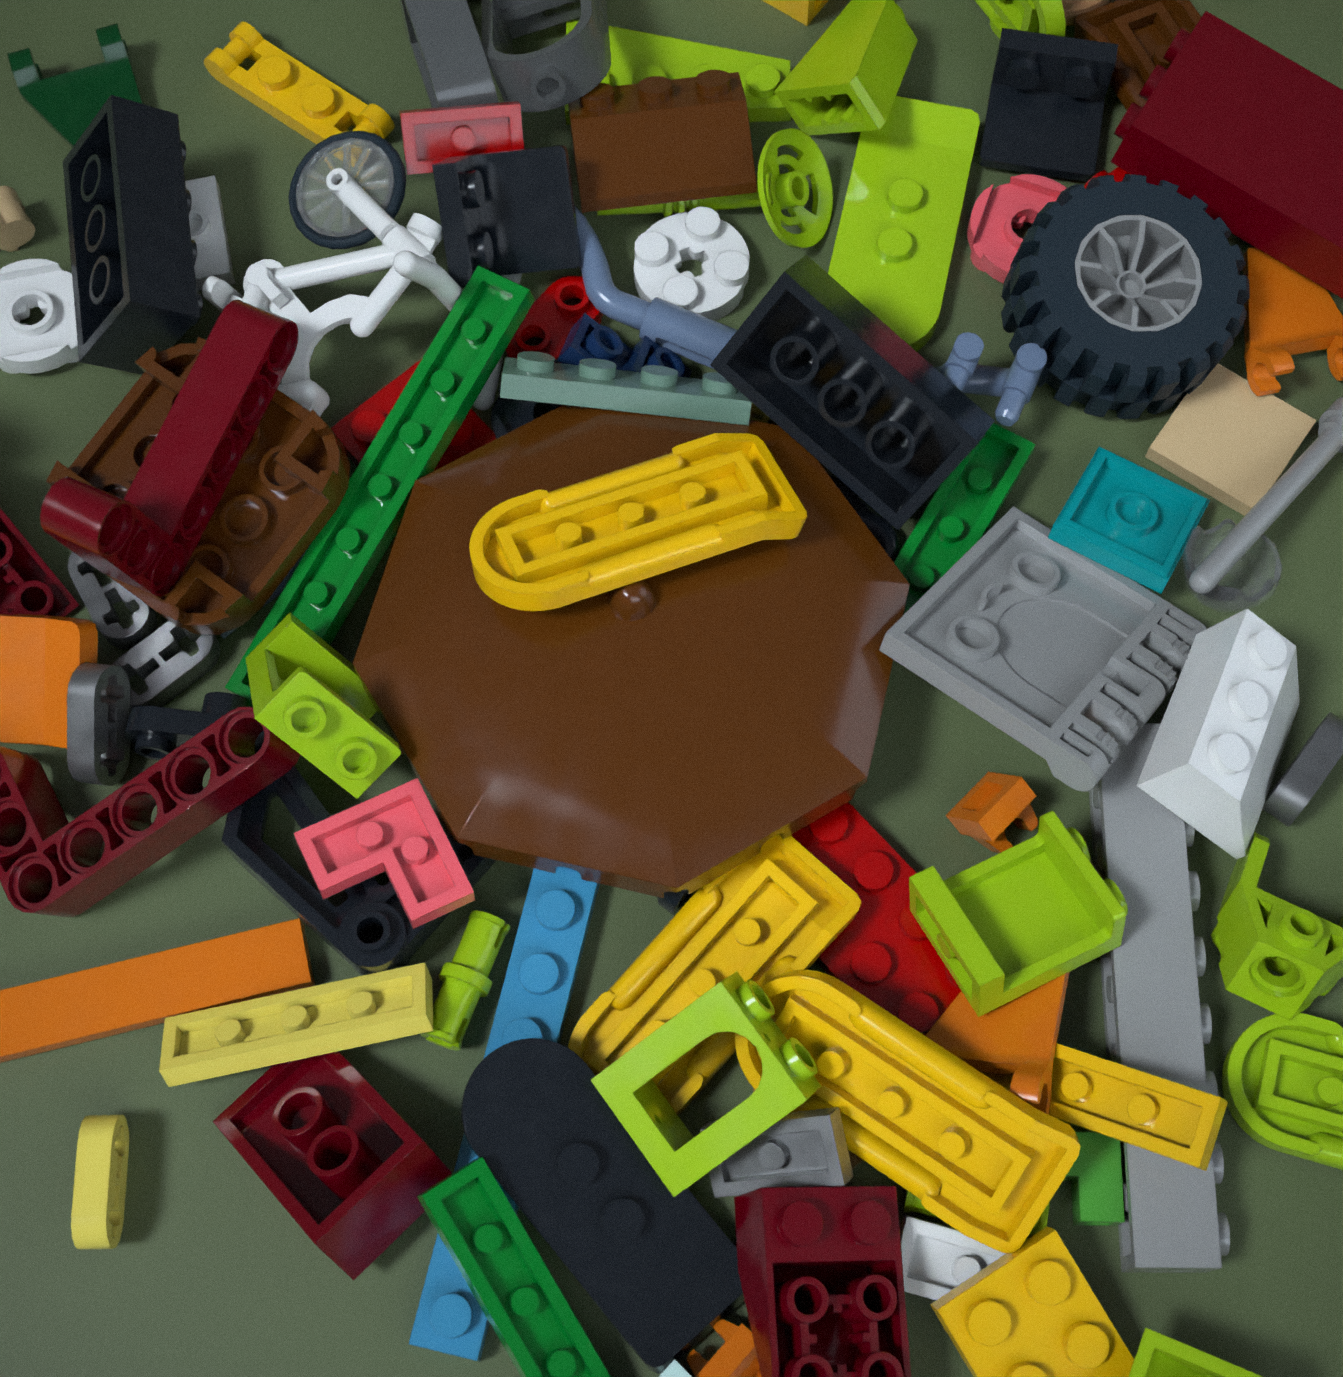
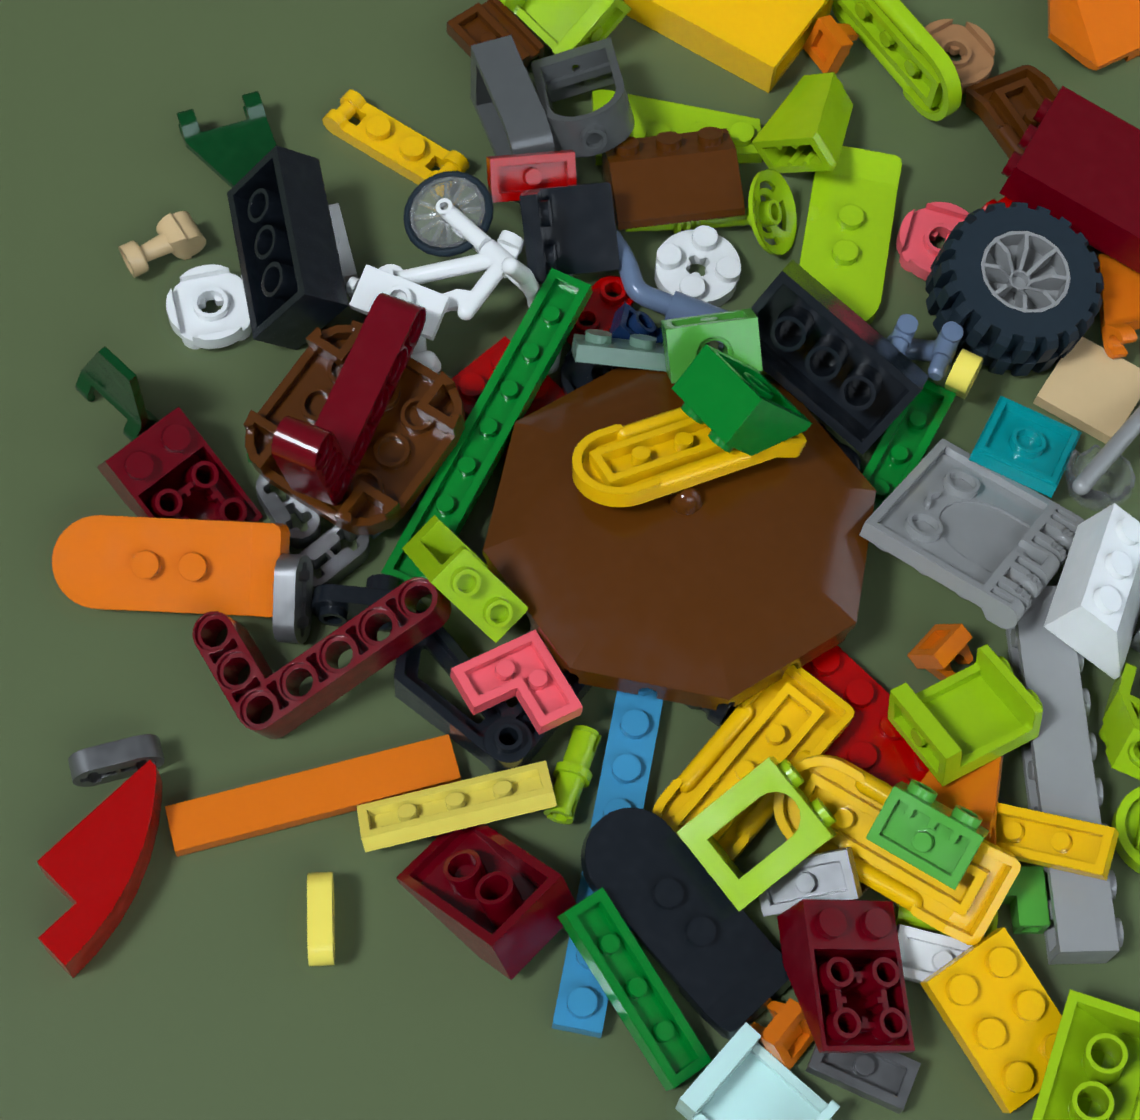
camera: 10 degrees left, 5 degrees down
black bracket [979,28,1118,182] -> none
none -> white plate [349,264,450,341]
none -> bright green brick [661,308,763,384]
none -> green slope [671,344,812,456]
none -> bright green bracket [866,779,989,890]
none -> light yellow beam [945,349,983,399]

